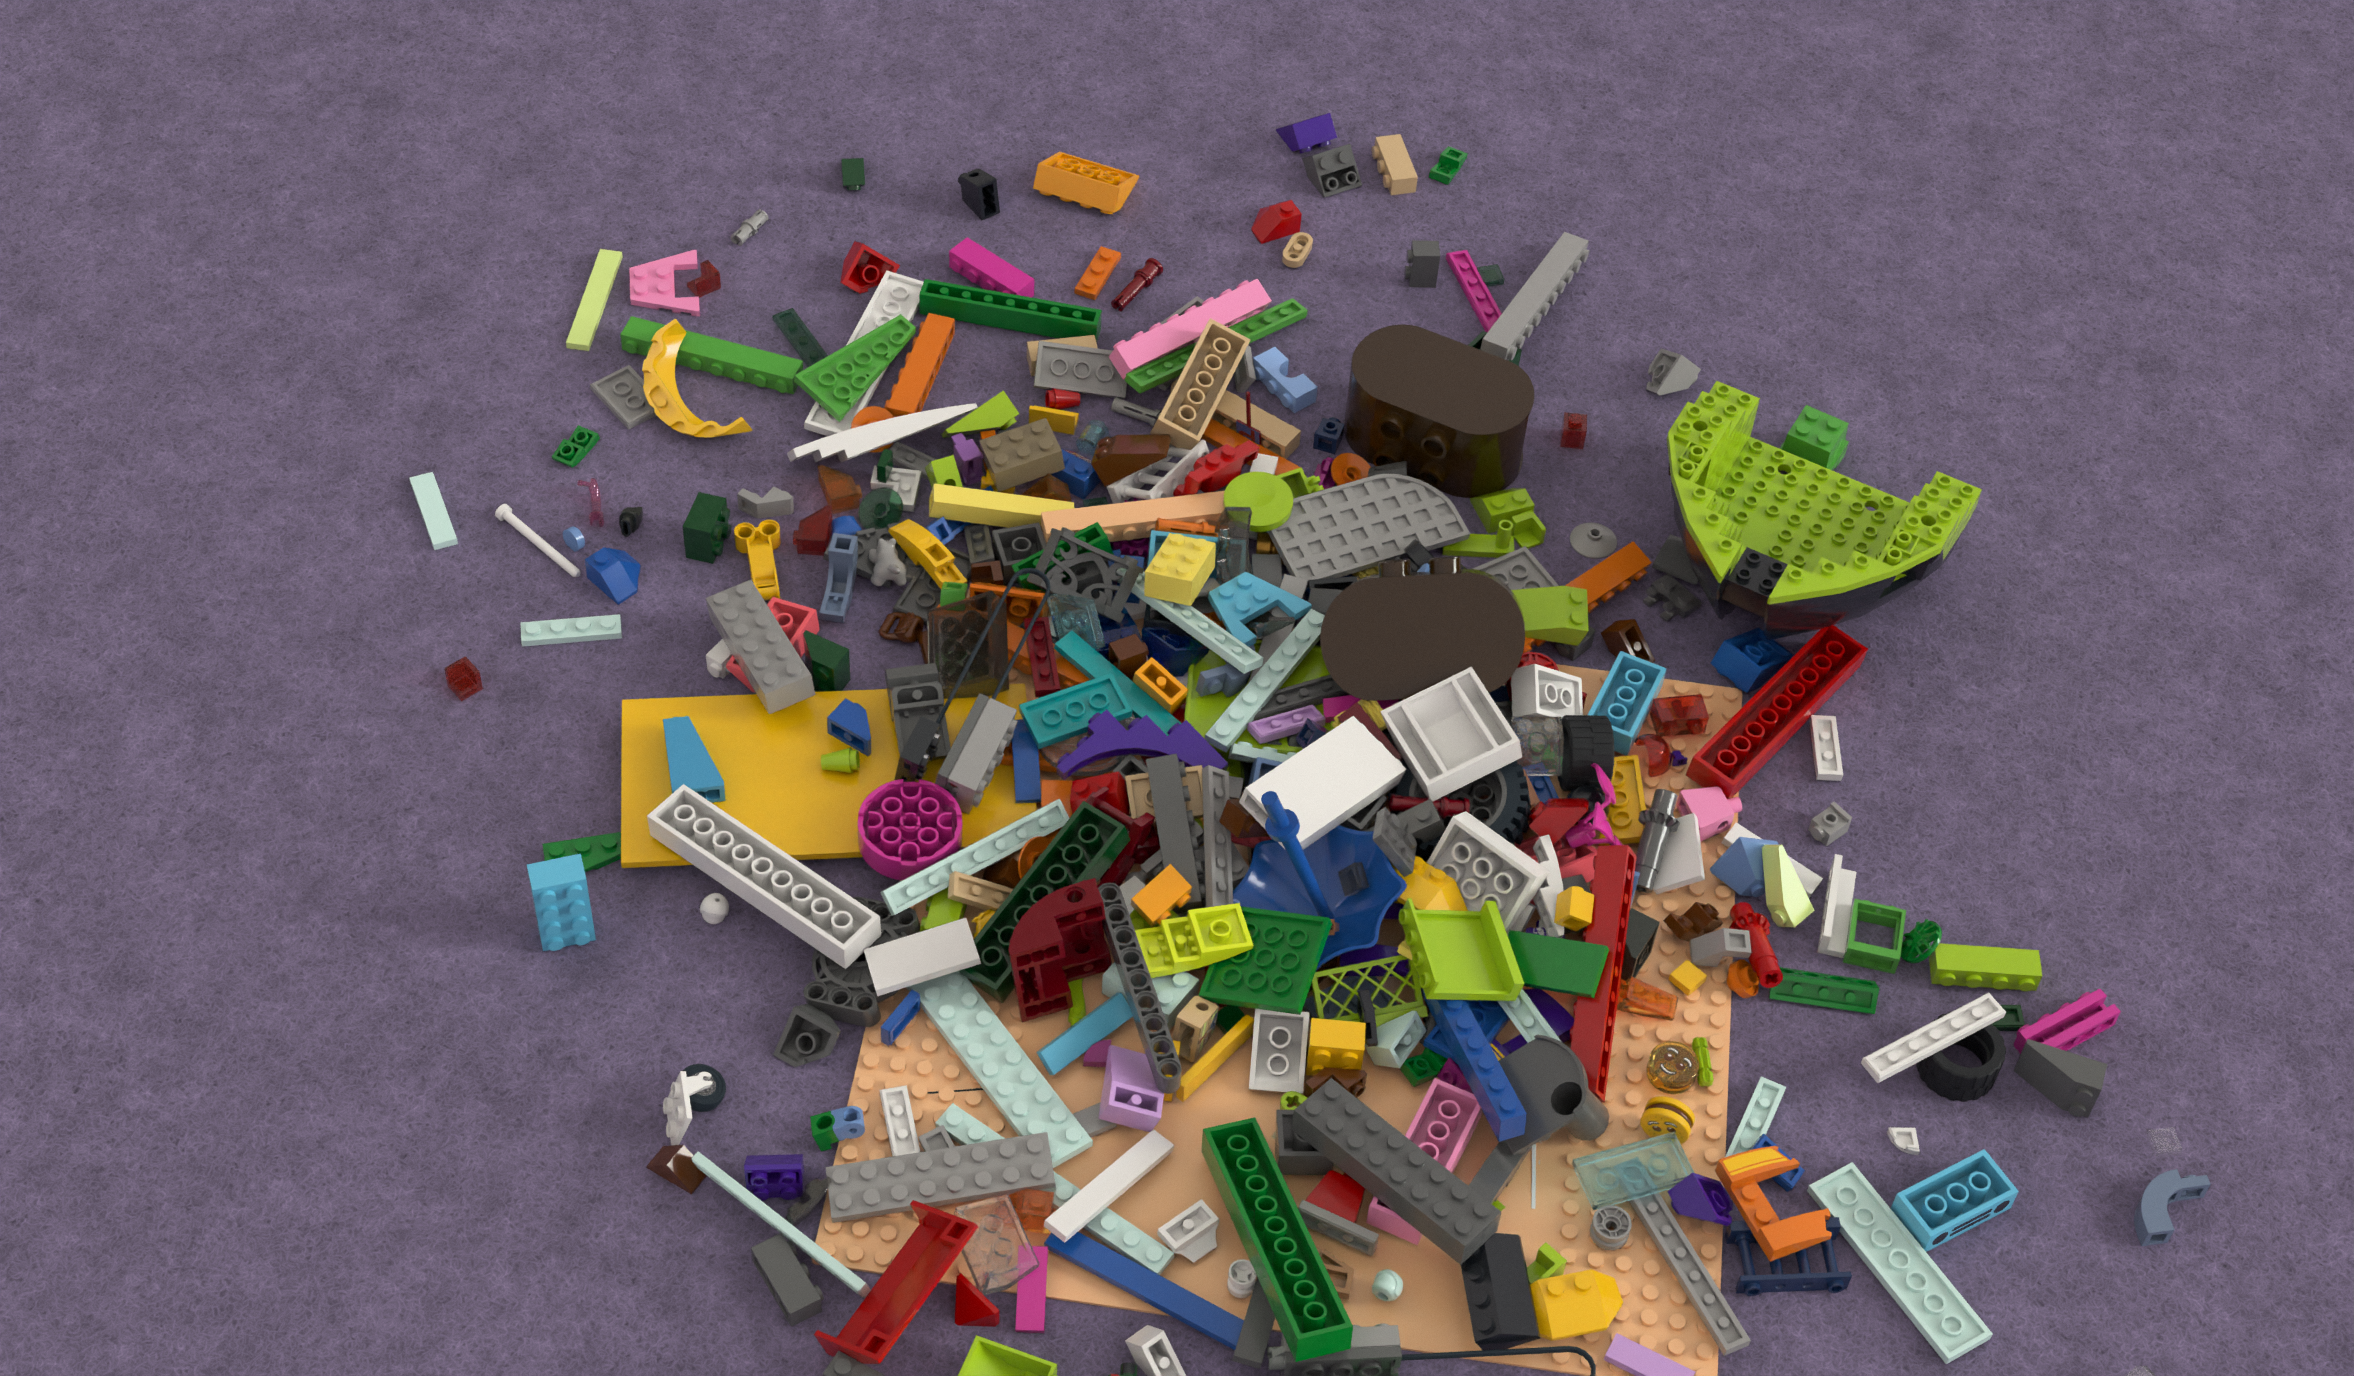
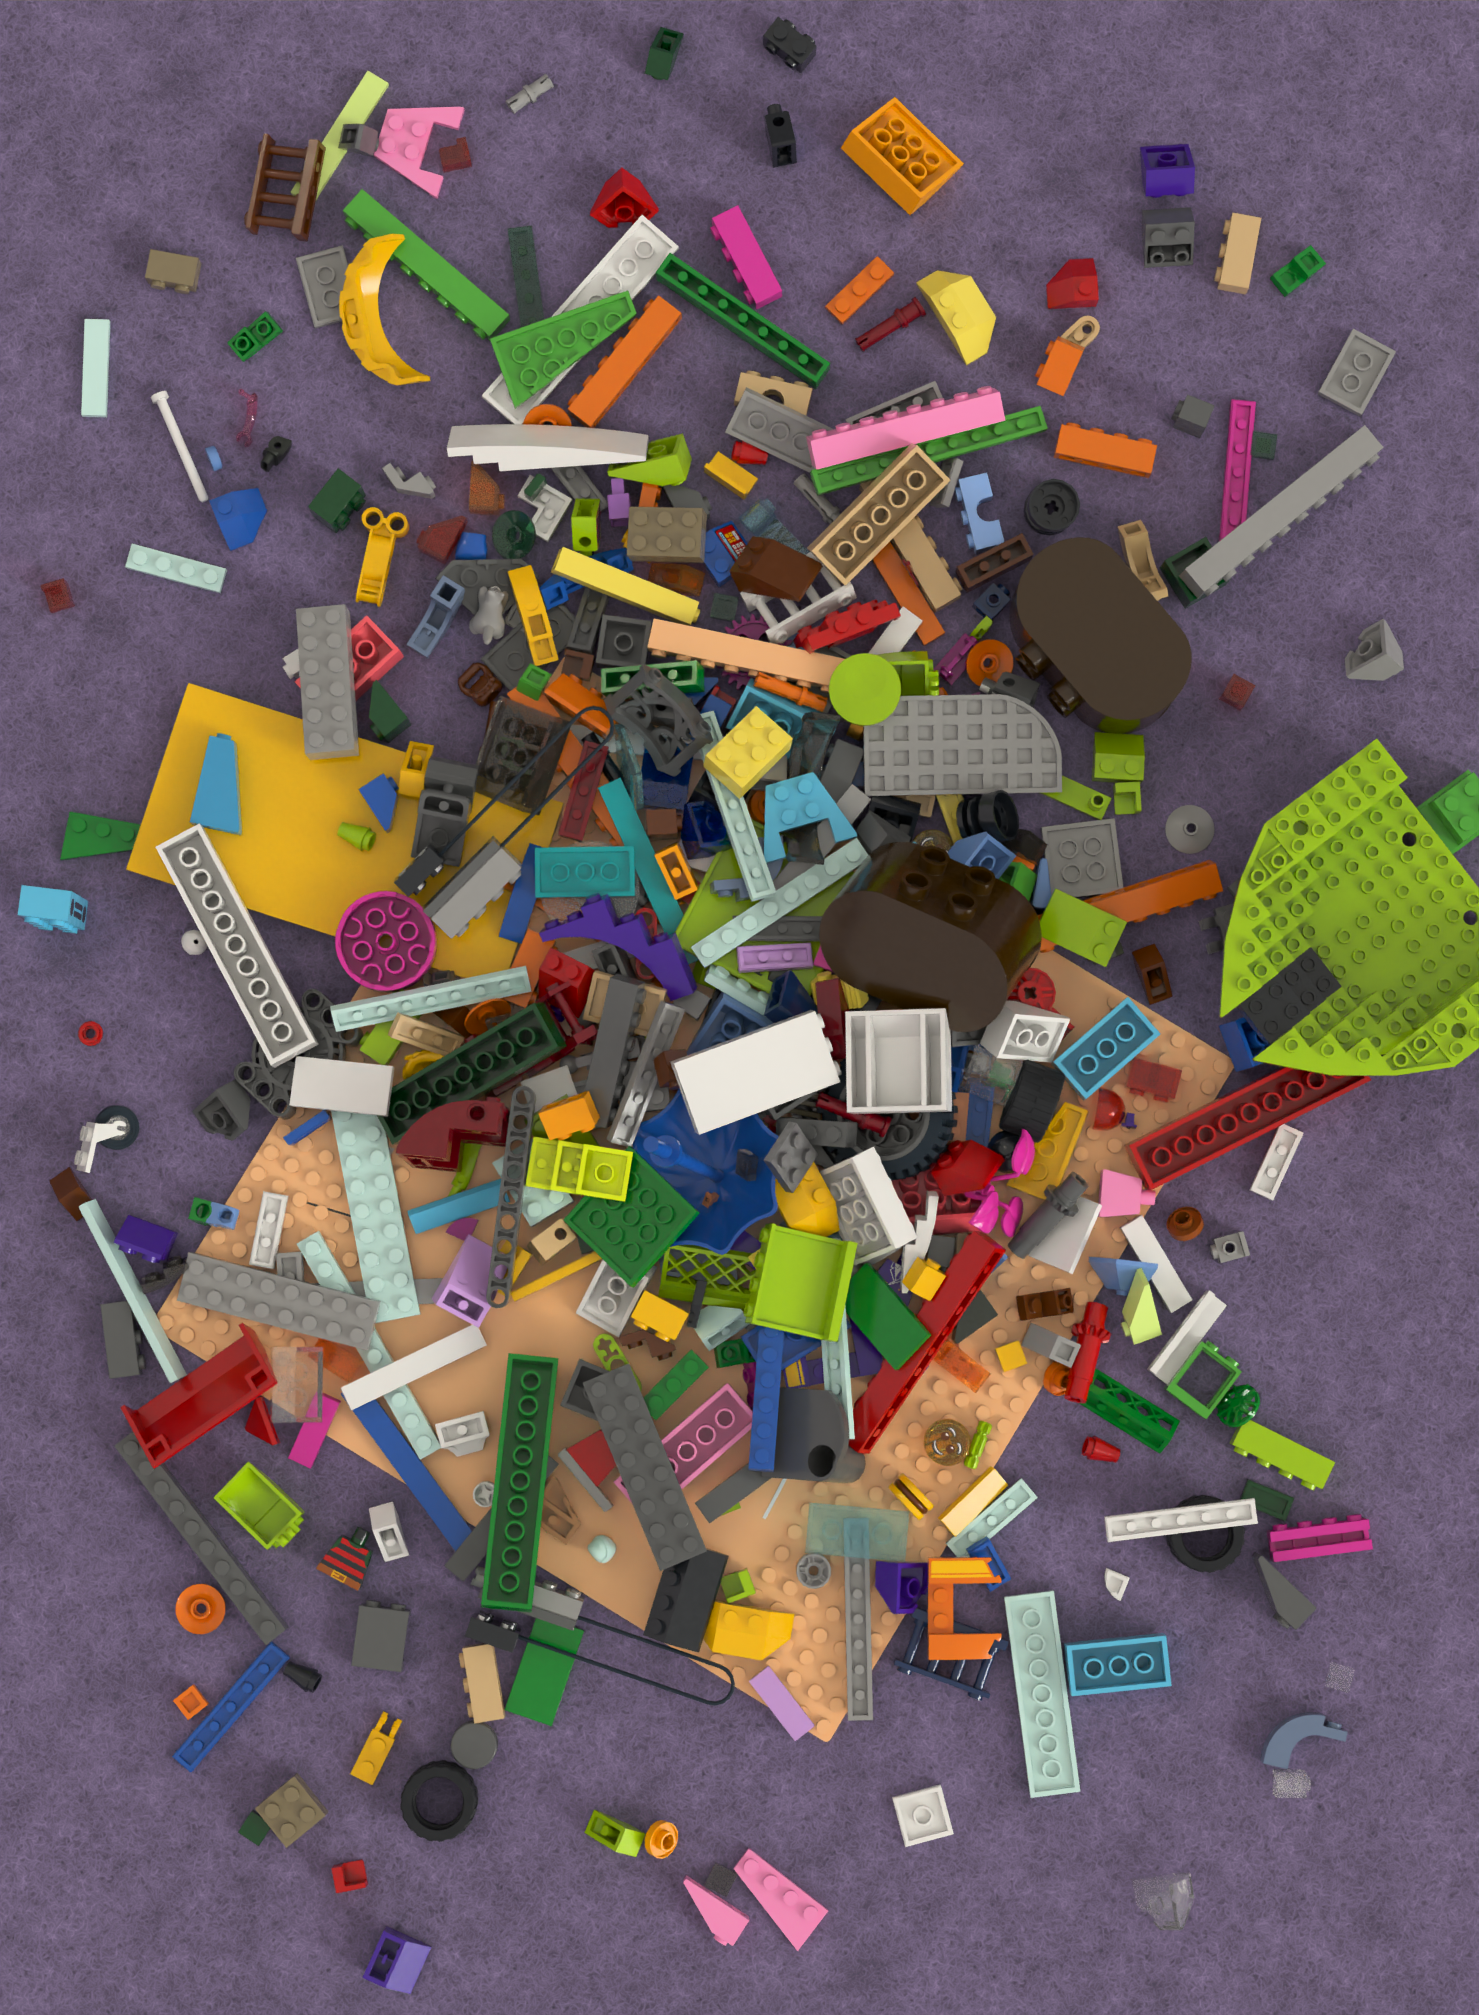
camera: 25 degrees right, 35 degrees up
none -> red plate [78,1021,103,1046]
none -> dark tan brick [145,249,201,294]
none -> reddish brown fence [244,133,326,242]
none -> dark grey slope [338,124,379,156]
none -> yellow slope [398,741,434,798]
none -> green brick [643,1349,709,1420]
none -> black brick [763,17,817,73]
none -> light yellow wedge [916,270,996,365]
none -> yellow tile [938,1466,1008,1537]
none -> reddish brown brick [955,533,1034,593]
none -> lime tile [969,615,993,641]
none -> black wheel [1023,479,1080,536]
none -> orange brick [1035,336,1085,396]
none -> orange brick [1053,423,1157,478]
none -> red cone [1082,1435,1121,1463]
none -> dark orange plate [1166,1206,1204,1241]
none -> clear brick [1273,1769,1311,1798]
none -> light grey plate [1318,329,1396,417]

